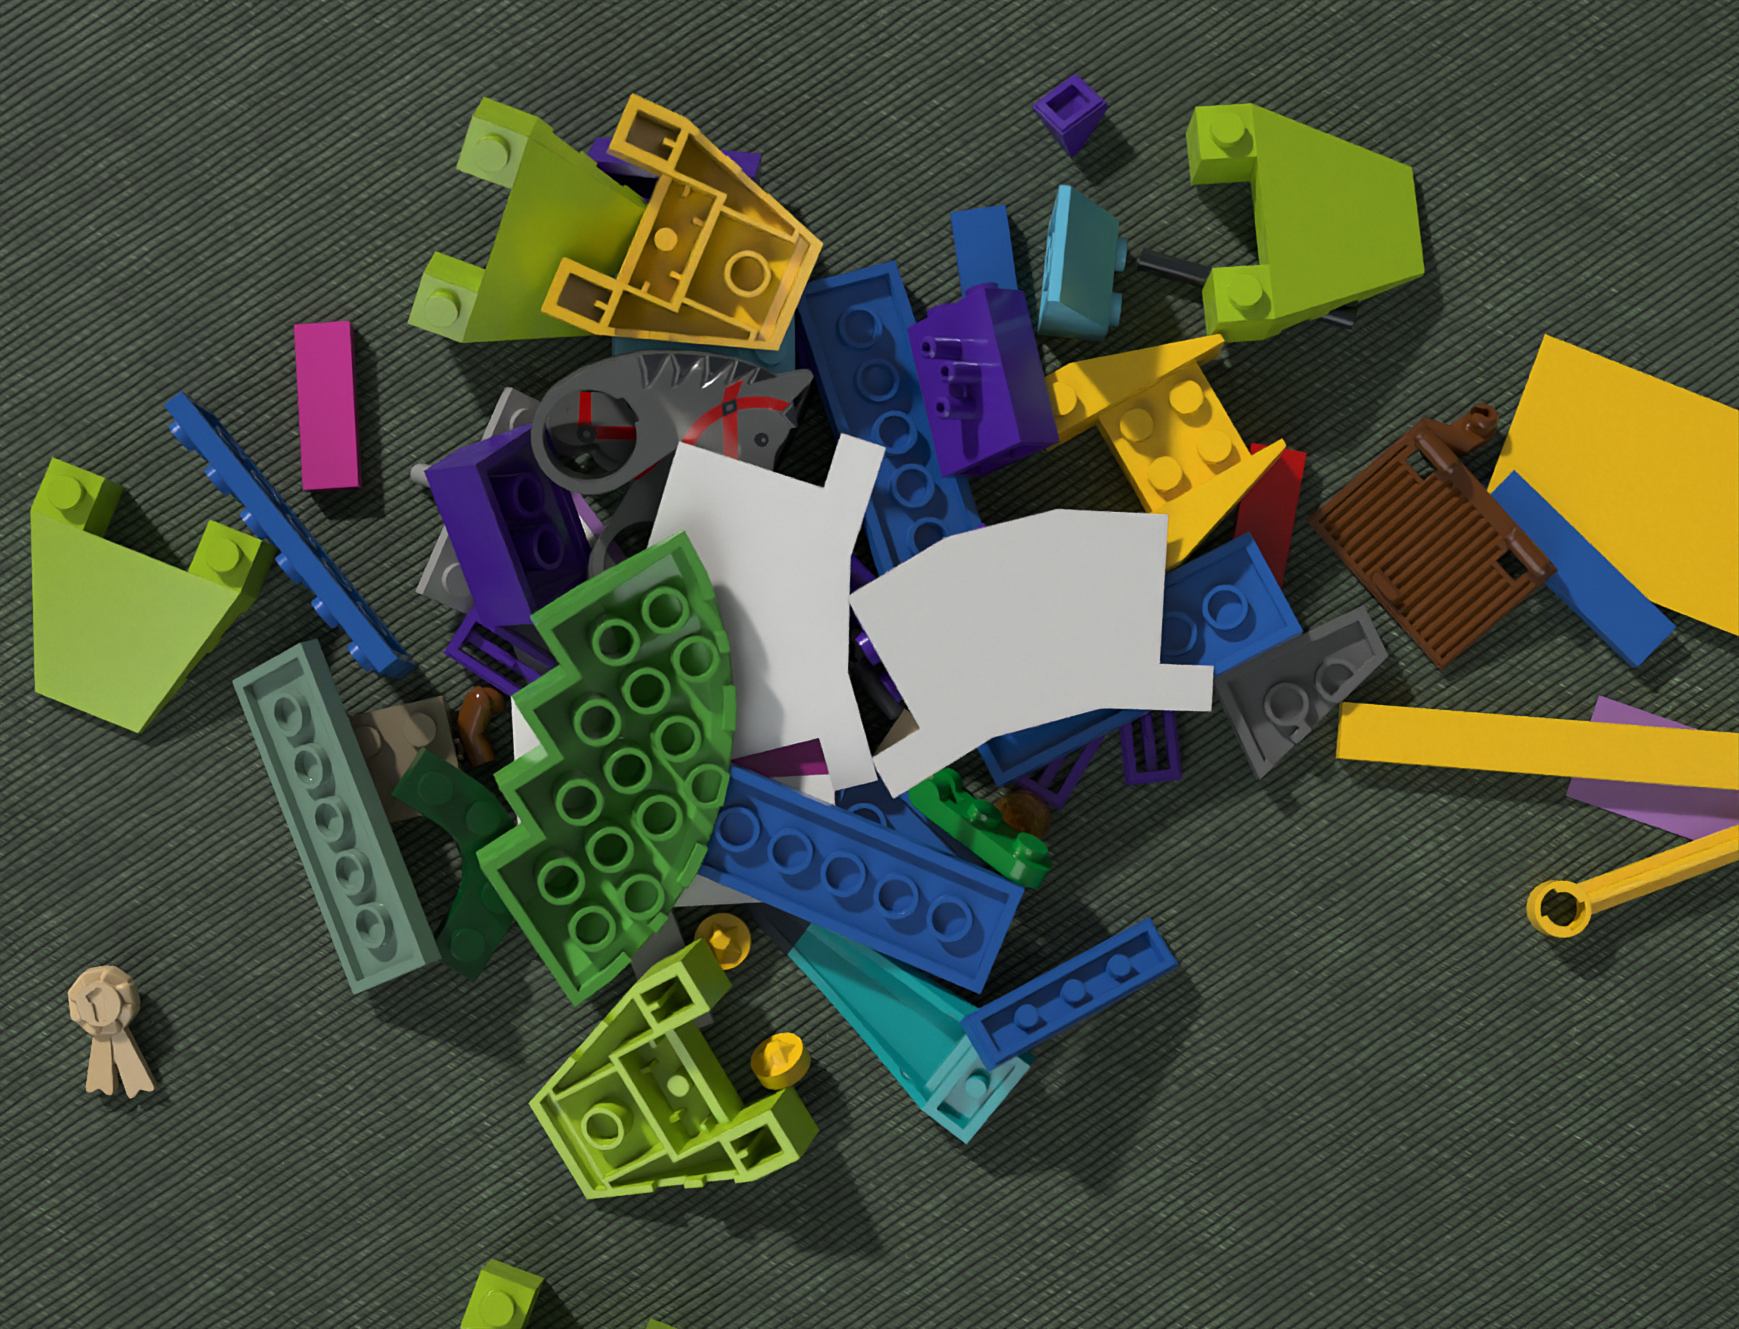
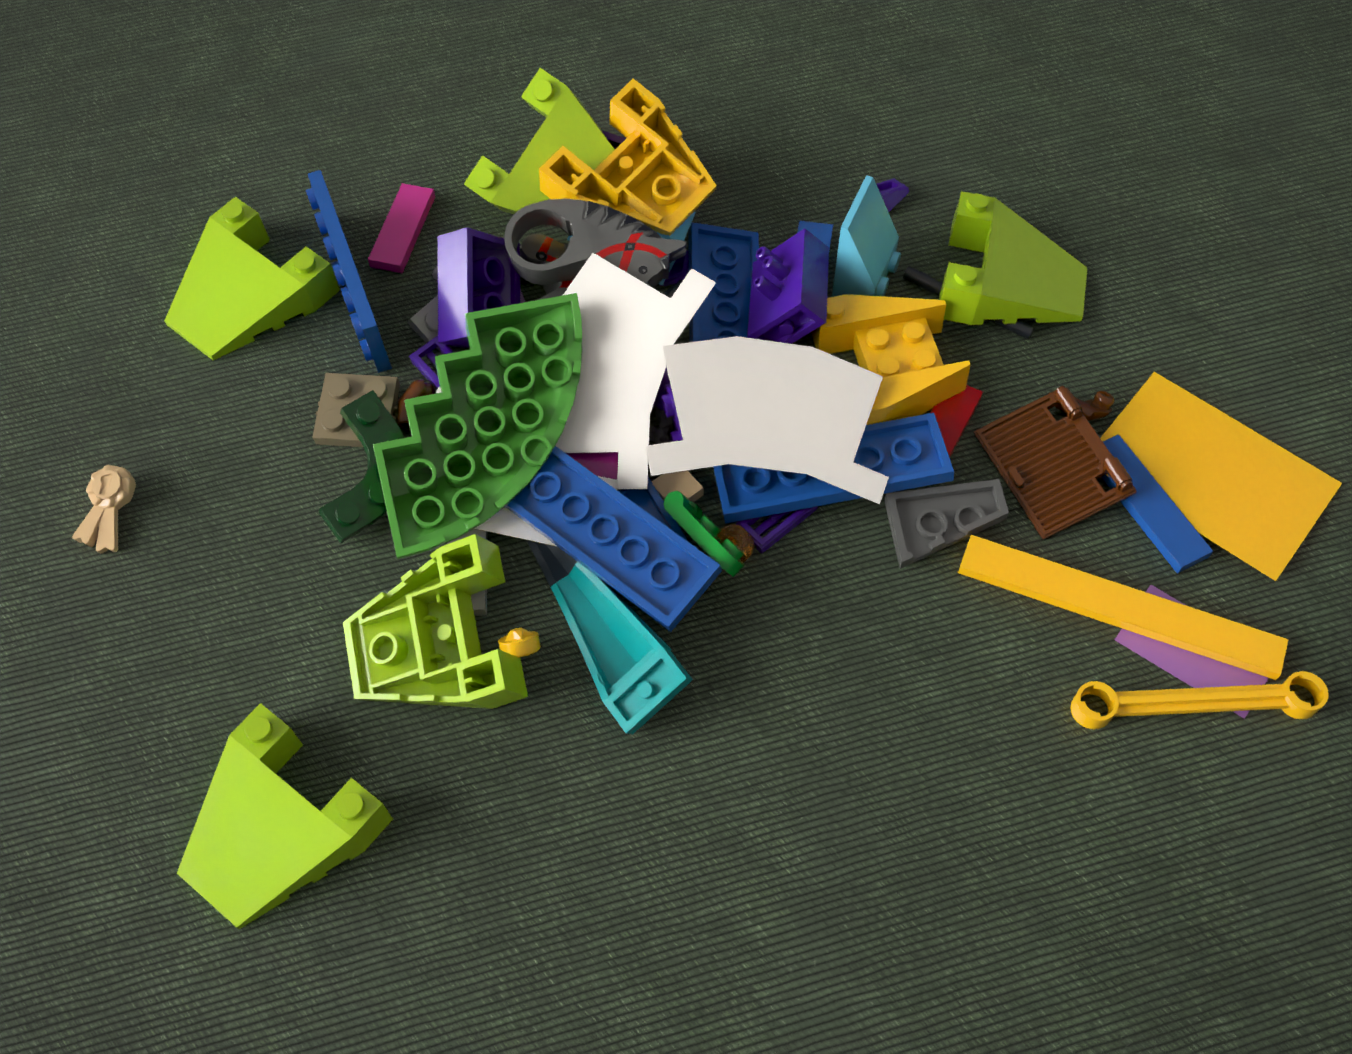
camera: 15 degrees right, 25 degrees down
sand green plate [232,639,442,995] -> none
yellow tile [694,913,752,970] -> none
blue tile [959,917,1179,1073] -> none
dark purple tile [1118,710,1183,786] -> none

